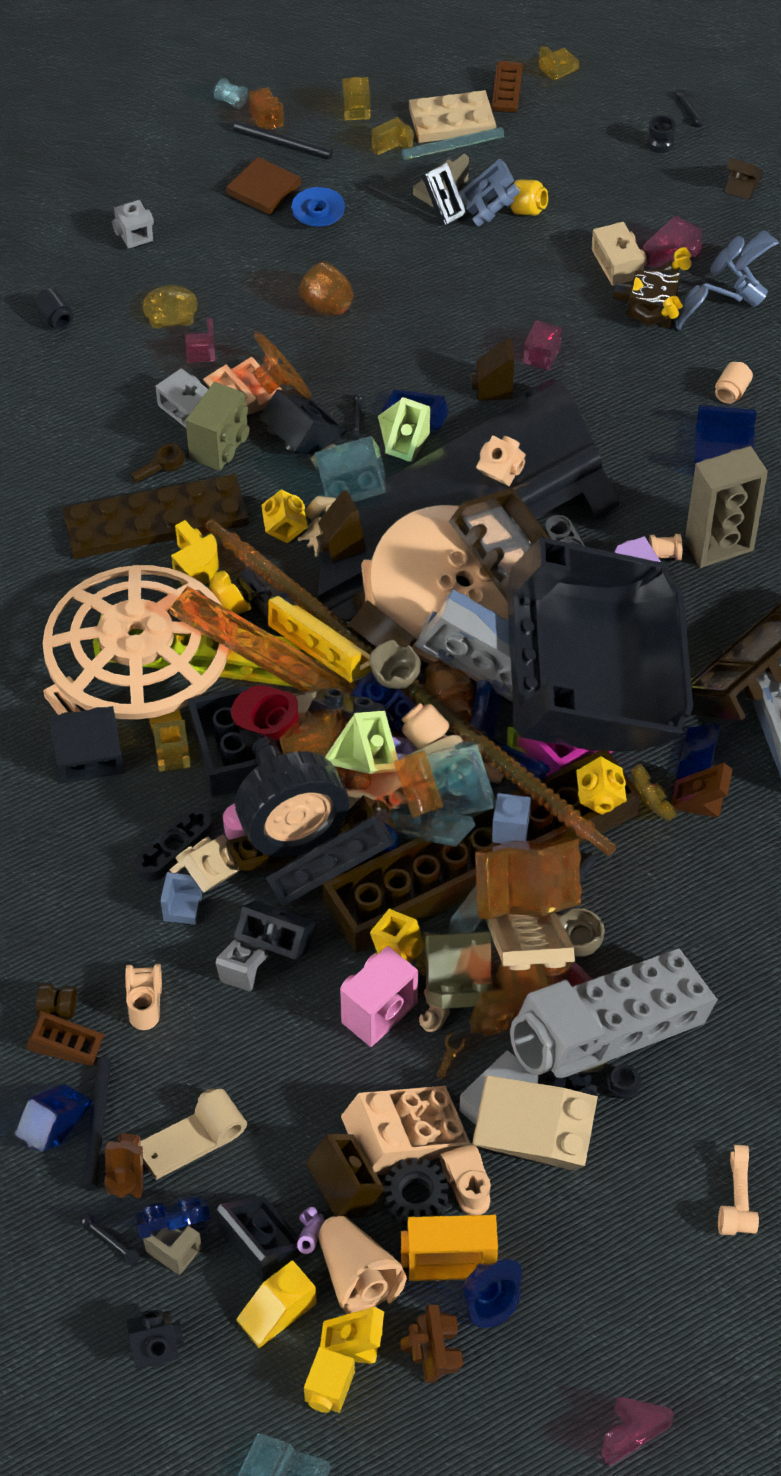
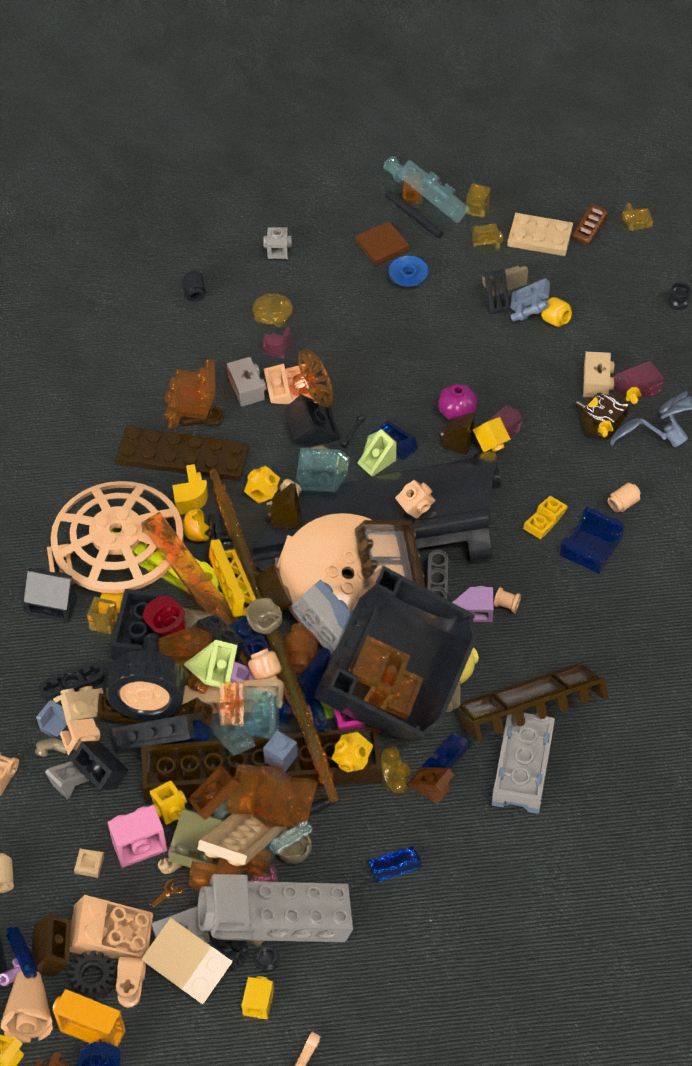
camera: 25 degrees right, 0 degrees up
olive brick [185,381,250,471] -> none
clear orange piece [299,261,354,316] -> none
clear light blue bar [401,127,504,160] -> none
dark tan brick [684,446,768,568] -> none
none -> clear blue axle [6,926,38,979]
none -> dark tan arm [35,738,67,757]
none -> light nougat window [60,718,100,755]
none -> tan tile [74,849,104,878]
none -> clear orange bracket [165,359,215,429]
none -> reddish brown tile [188,764,240,820]
none -> yellow brick [242,976,274,1020]
none -> clear light blue axle [269,820,312,855]
none -> clear orange bracket [351,636,424,720]
none -> clear blue slope [368,846,422,883]
none -> clear light blue bracket [398,160,469,223]
none -> magenta plant [438,383,477,420]
none -> yellow brick [473,417,511,452]
none -> yellow slope [523,496,568,540]

